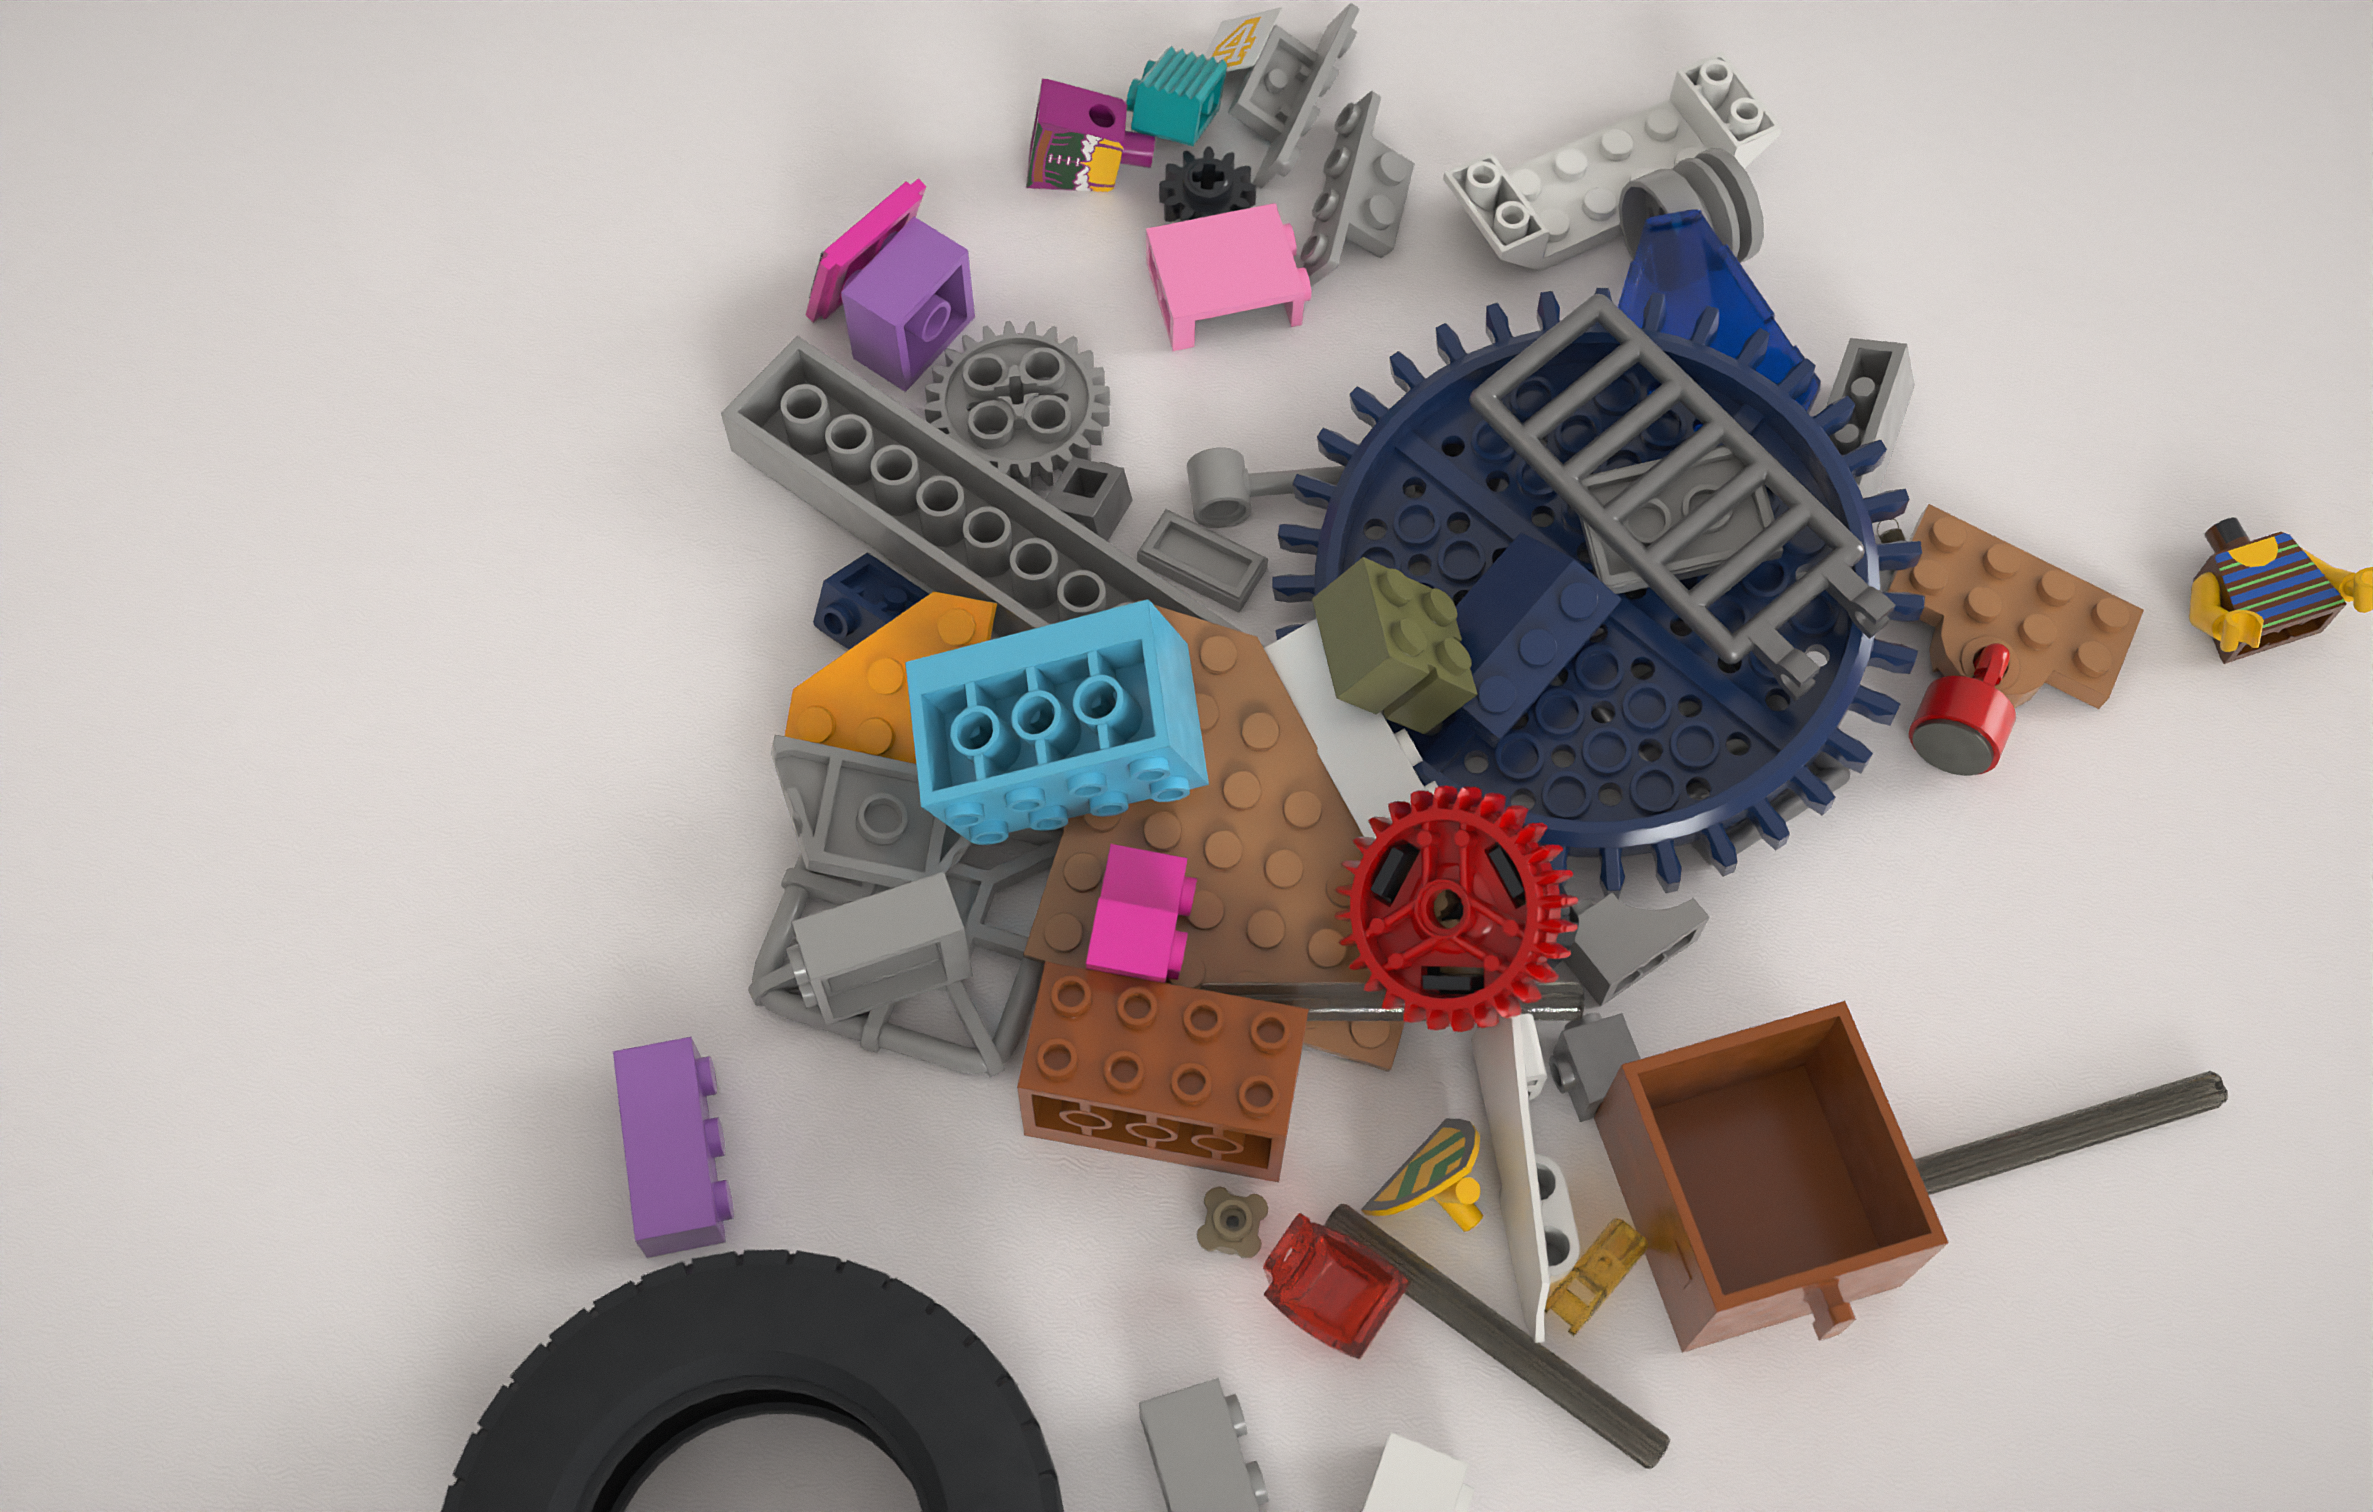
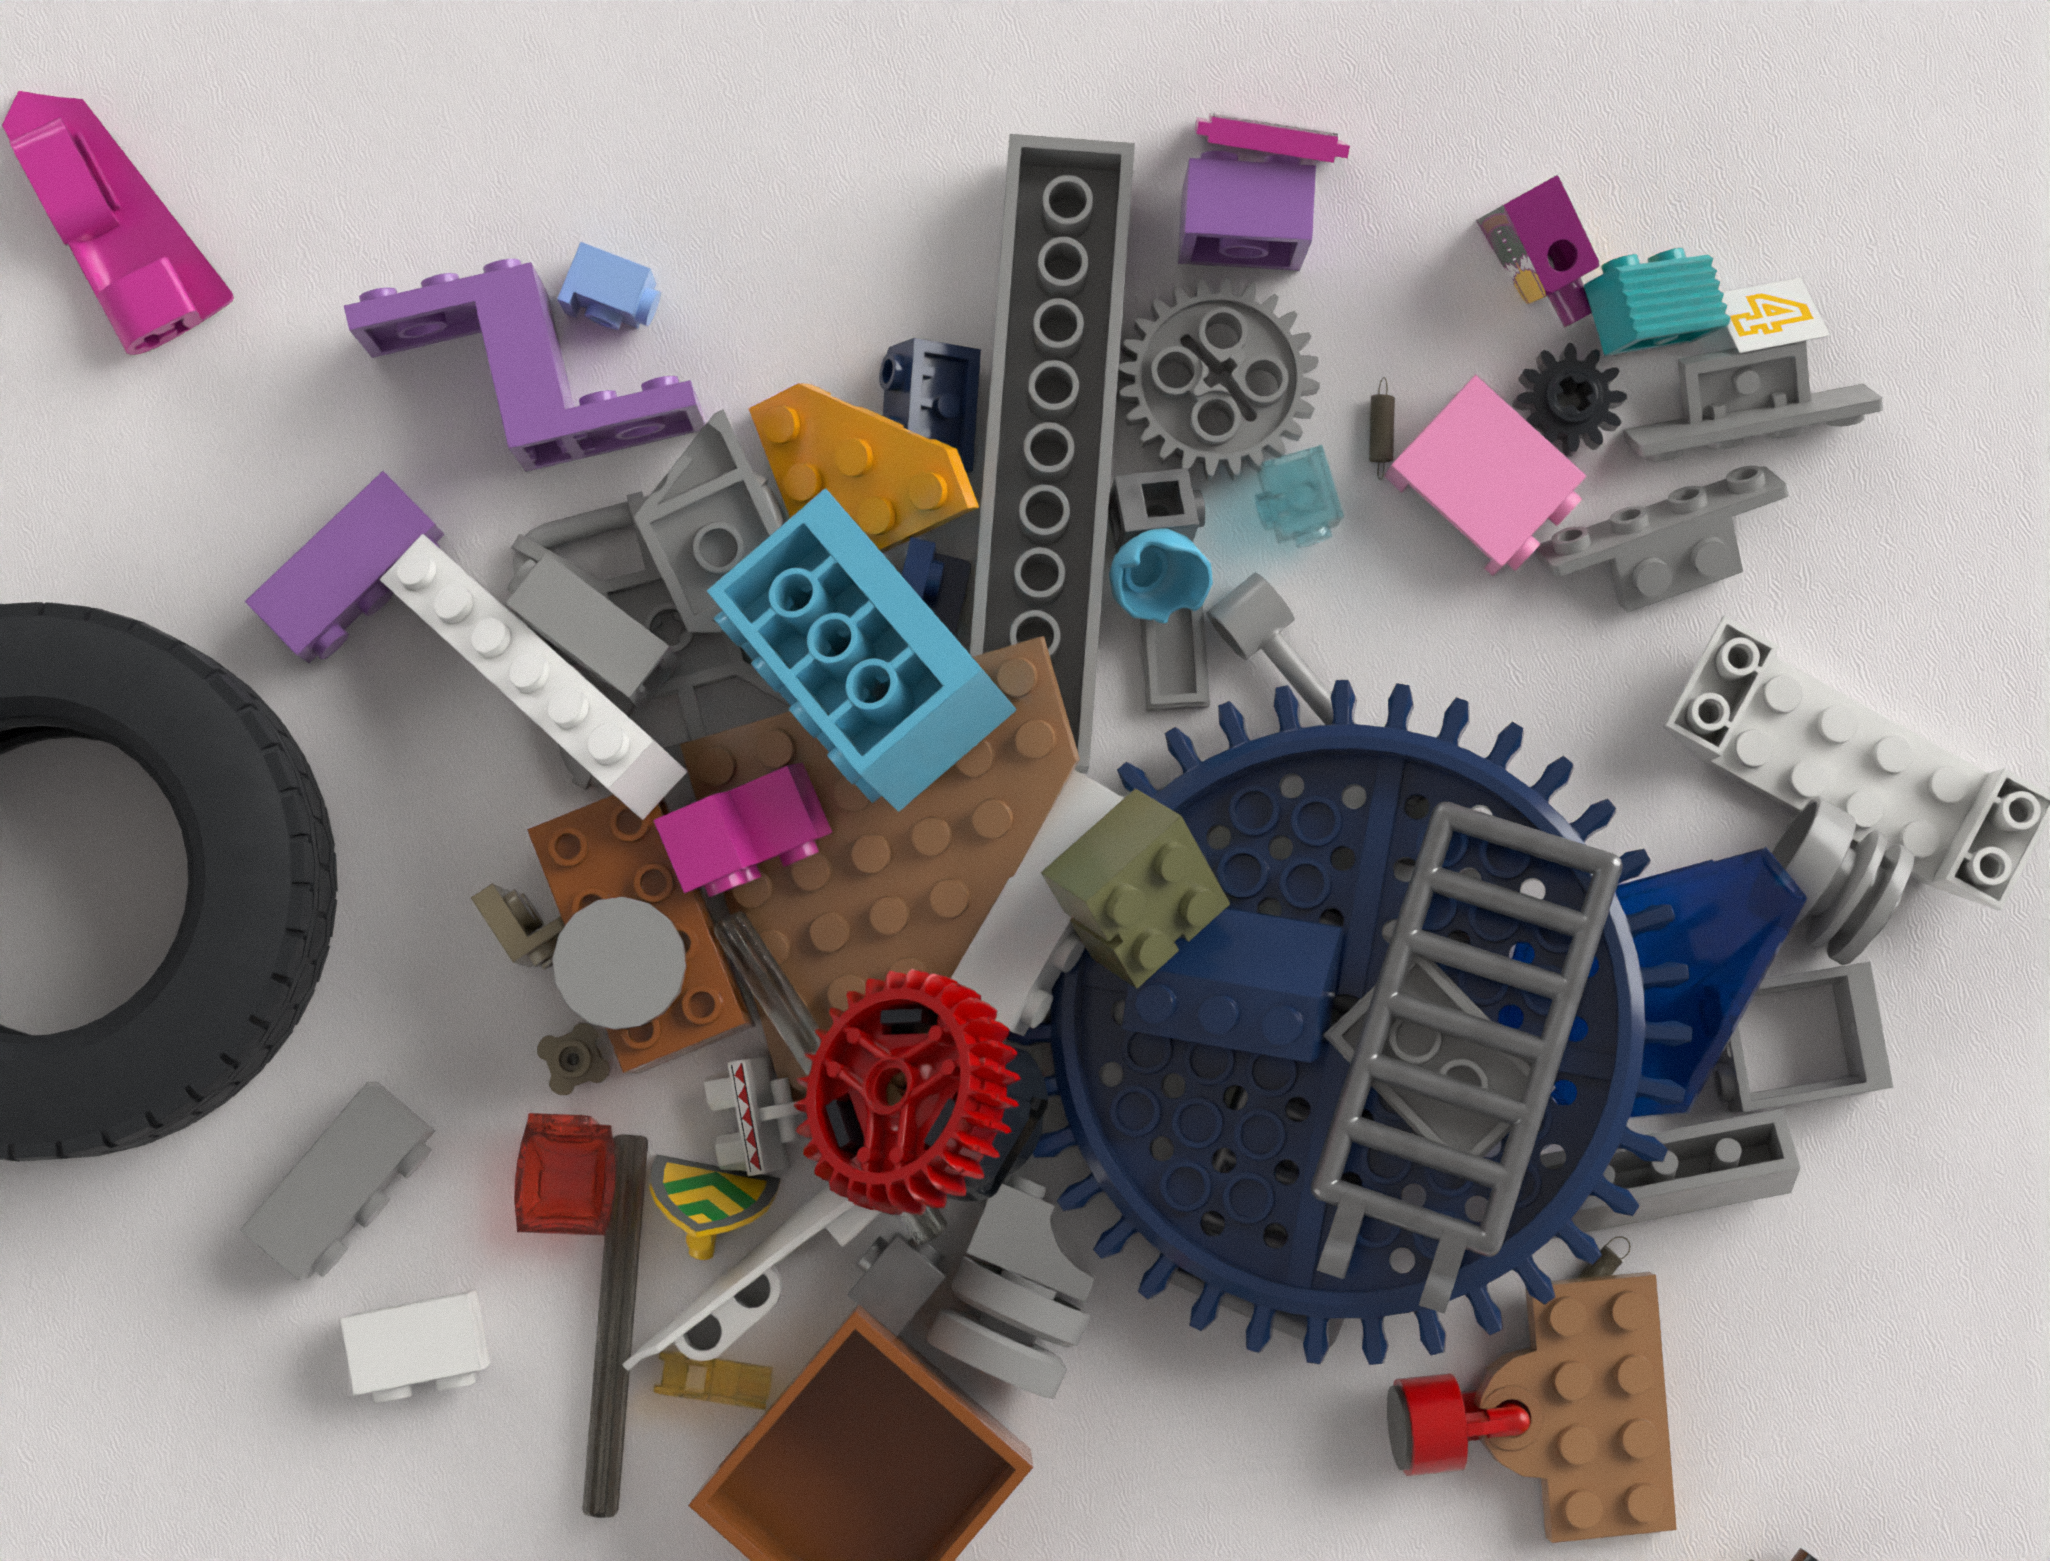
camera: 50 degrees right, 20 degrees up
none -> dark pink panel [2,91,234,355]
none -> medium lavender bracket [344,259,705,472]
none -> white brick [380,534,687,820]
none -> dark tan bracket [471,883,565,970]
none -> light grey tile [552,897,686,1030]
none -> light blue brick [557,242,661,330]
none -> white hips [704,1056,804,1176]
none -> light grey wheel [926,1256,1091,1399]
none -> medium azure hair [1108,528,1213,624]
none -> clear light blue brick [1255,445,1344,548]
none -> dark tan piece [1369,377,1395,480]
none -> light grey window [1701,962,1894,1112]

